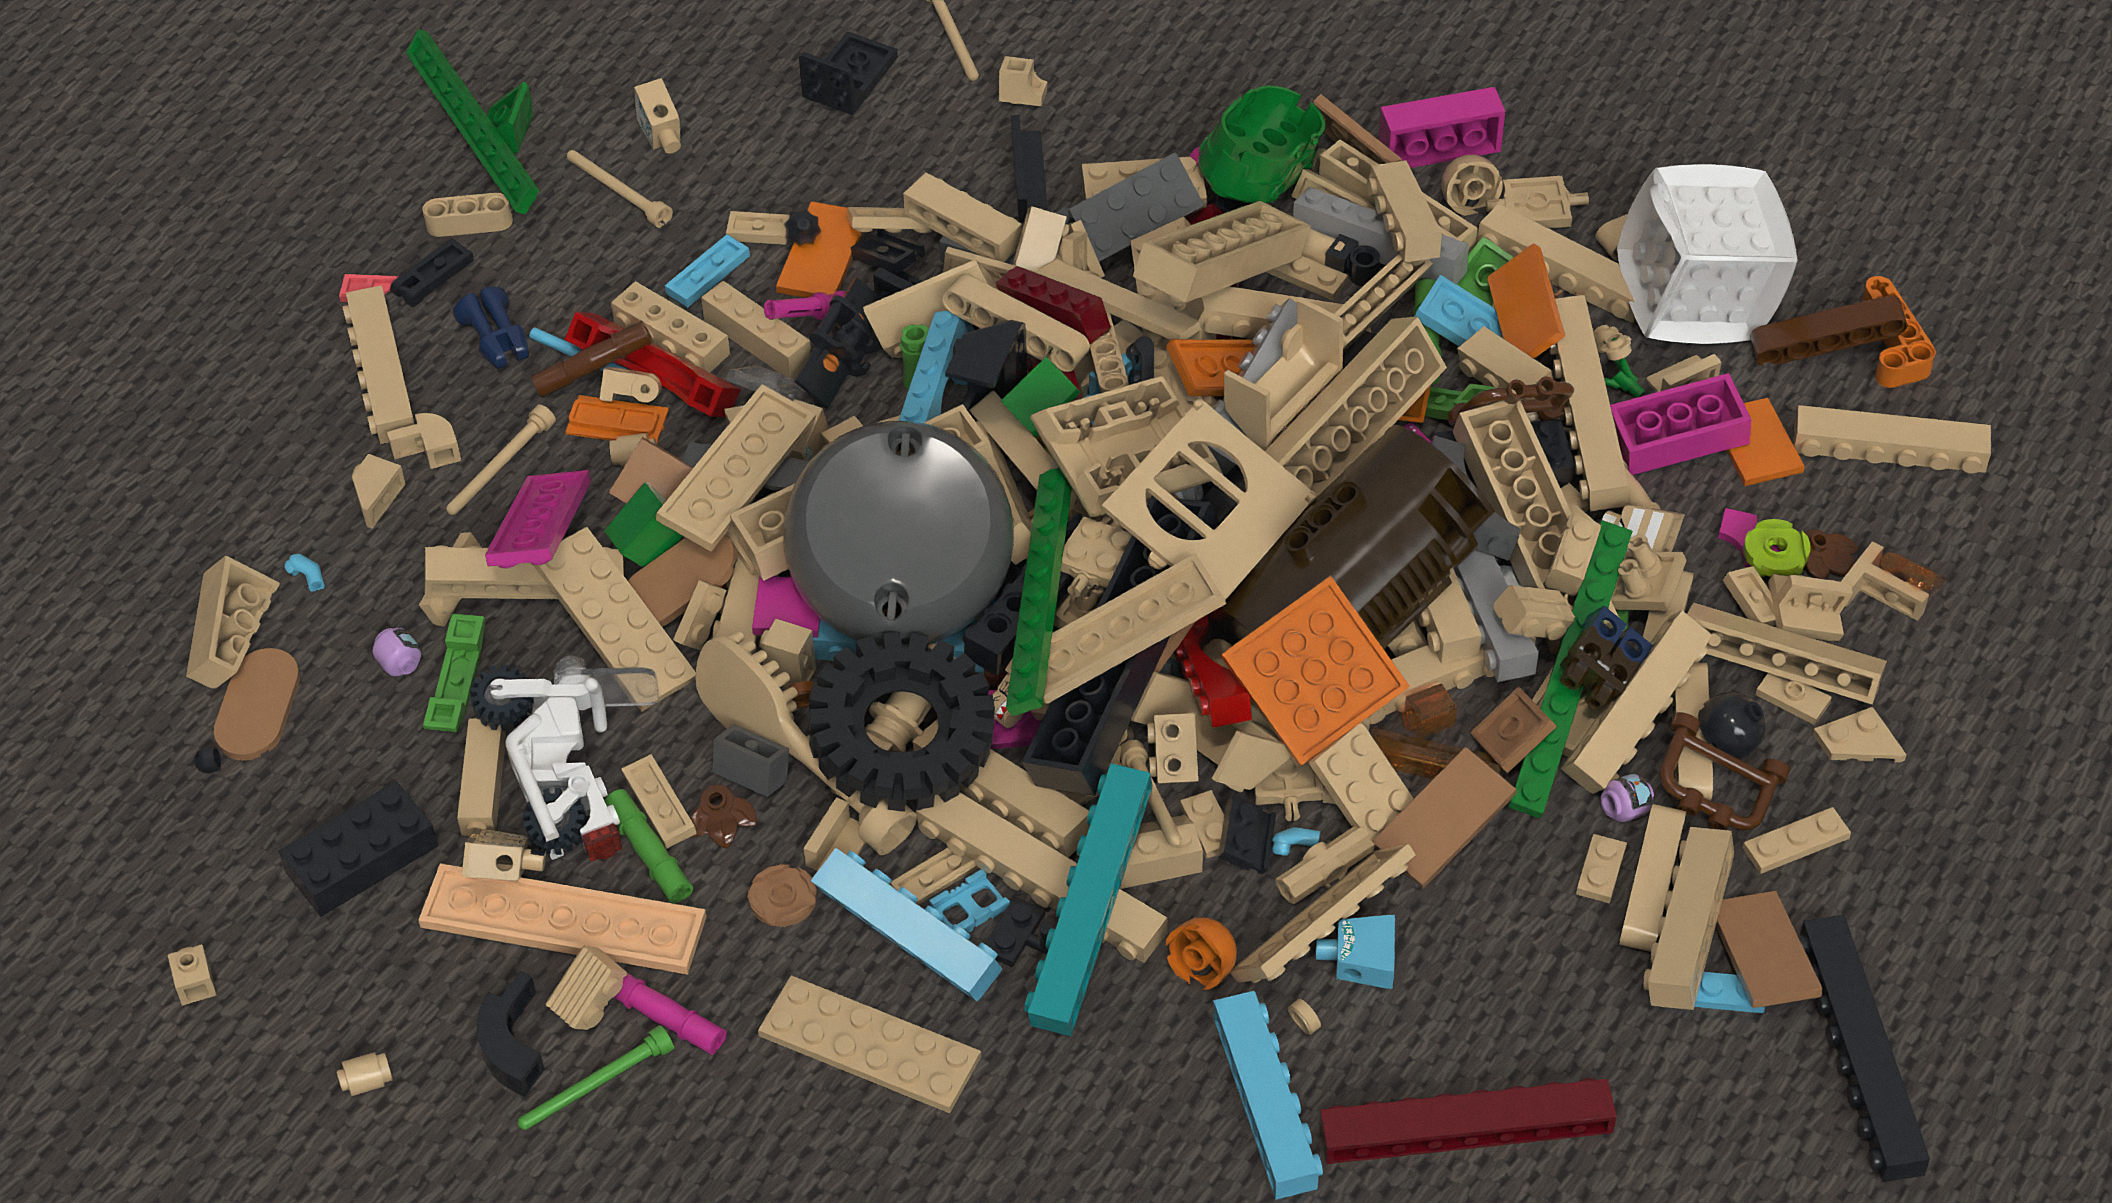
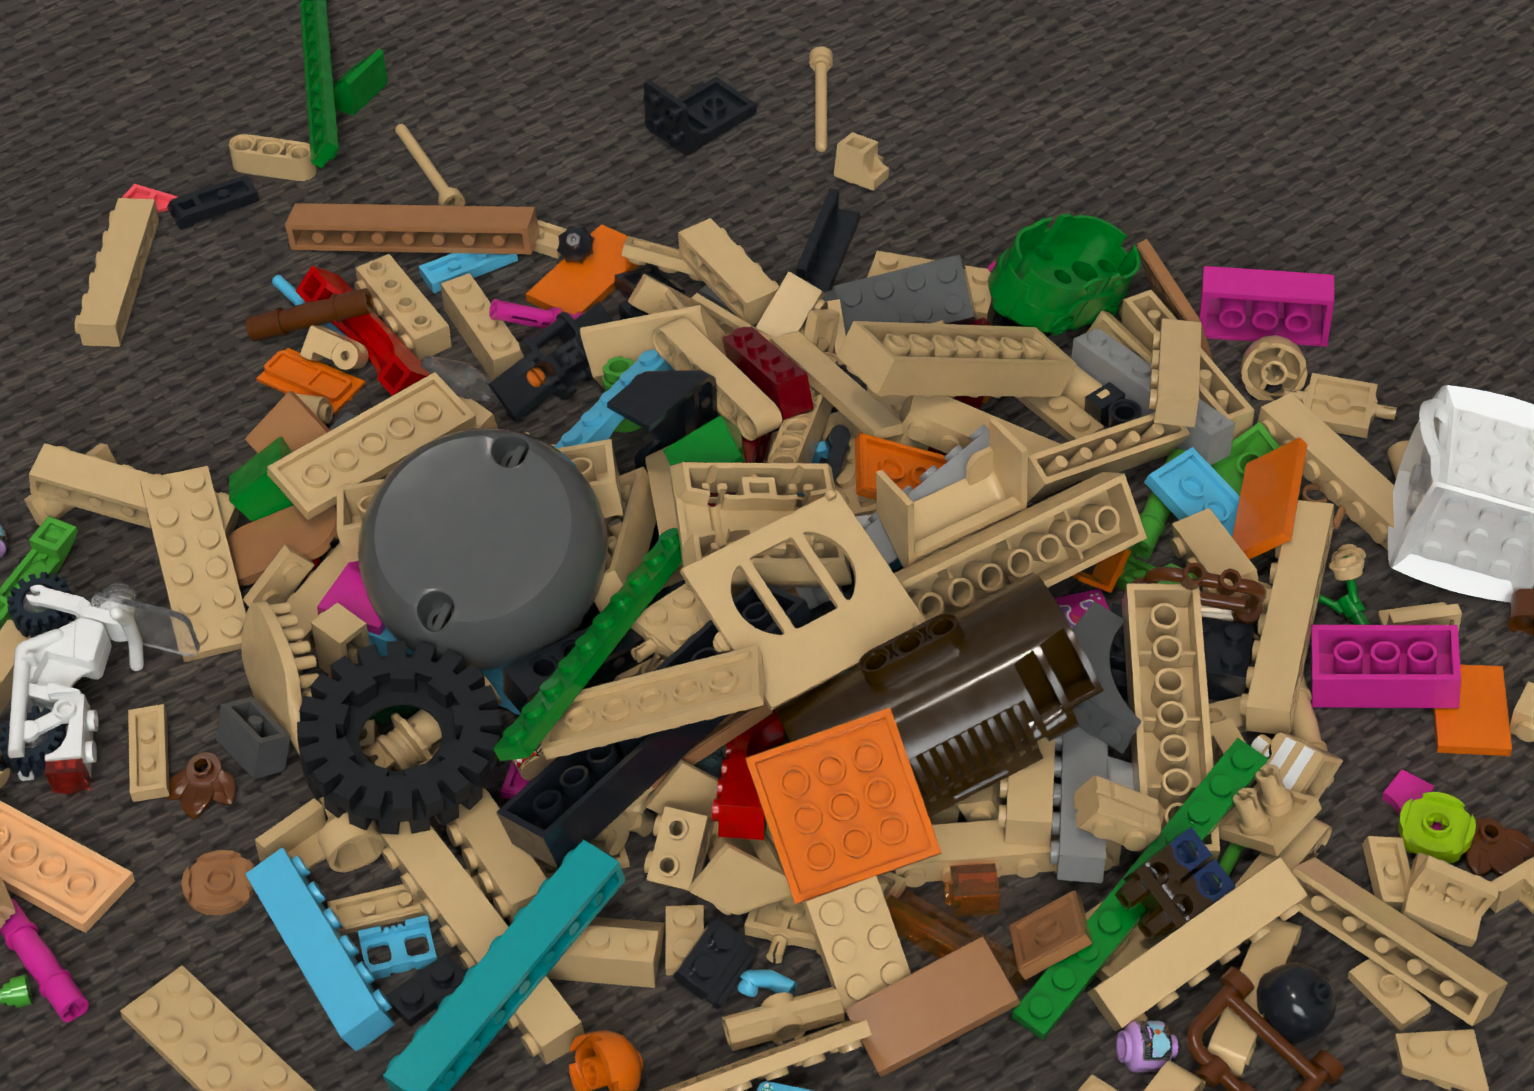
camera: 20 degrees right, 5 degrees down
tan slope [352,454,405,528] -> none
tan brick [387,413,461,469] -> none
tan piece [446,404,556,515] -> none
dark blue piece [453,286,529,369] -> none
dark pink plate [485,470,591,568] -> none
bright green piece [604,789,693,904] -> none
tan torso [634,78,681,154] -> none
tan piece [1120,740,1182,847] -> none
tan brick [1544,514,1601,596] -> none
none -> medium nougat brick [285,203,539,255]
none -> tan bracket [628,274,691,314]

